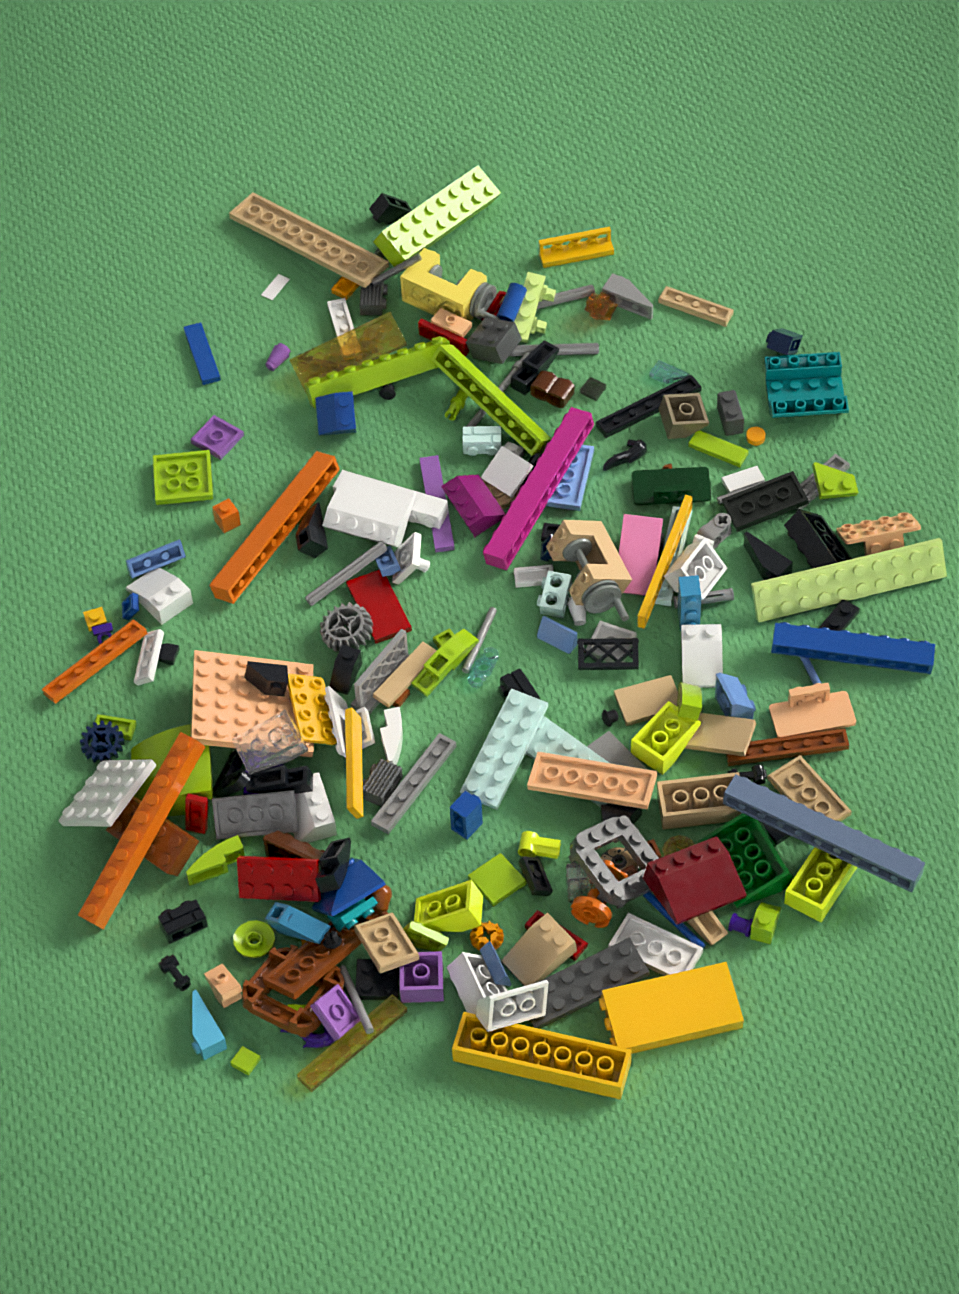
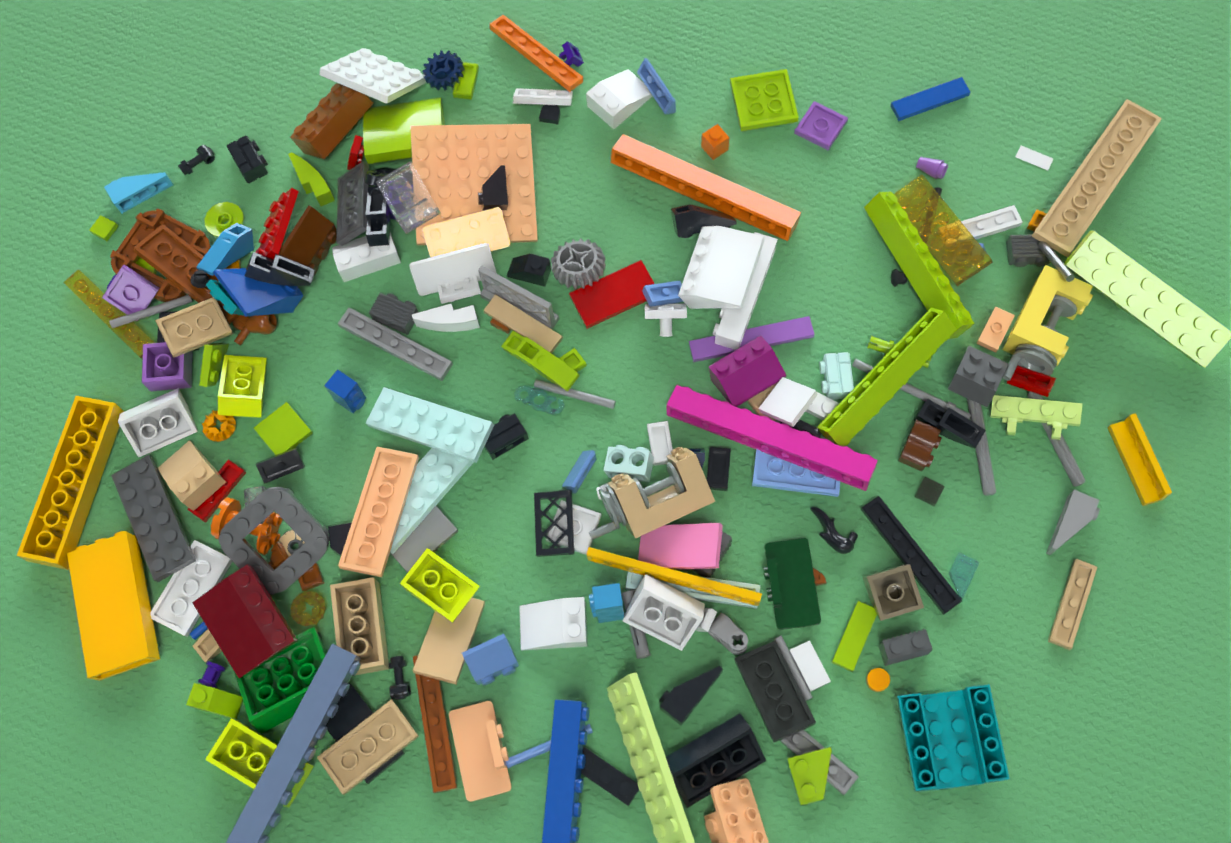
camera: 90 degrees right, 15 degrees up
orange brick [78,732,205,930] -> none
yellow plate [83,607,107,632] -> none
blue tile [122,592,139,620] -> none
light nougat brick [204,964,242,1008] -> none
light grey axle [305,541,387,606] -> none
blue slope [315,391,356,436] -> none
yellow tile [345,707,363,819] -> none
black slope [369,193,412,224] -> none
red tile [418,318,469,356] -> none
white slope [476,980,549,1032] -> none
medium blue slope [480,942,512,986] -> none
blue pin [497,283,527,322] -> none
neon yellow piece [518,831,561,859] -> none
clear orange brick [584,292,618,321] -> none
black piece [601,709,618,727] -> none
tan tile [614,675,678,726] -> none
lime slope [677,682,702,721] -> none
dark blue brick [766,328,803,355] -> none

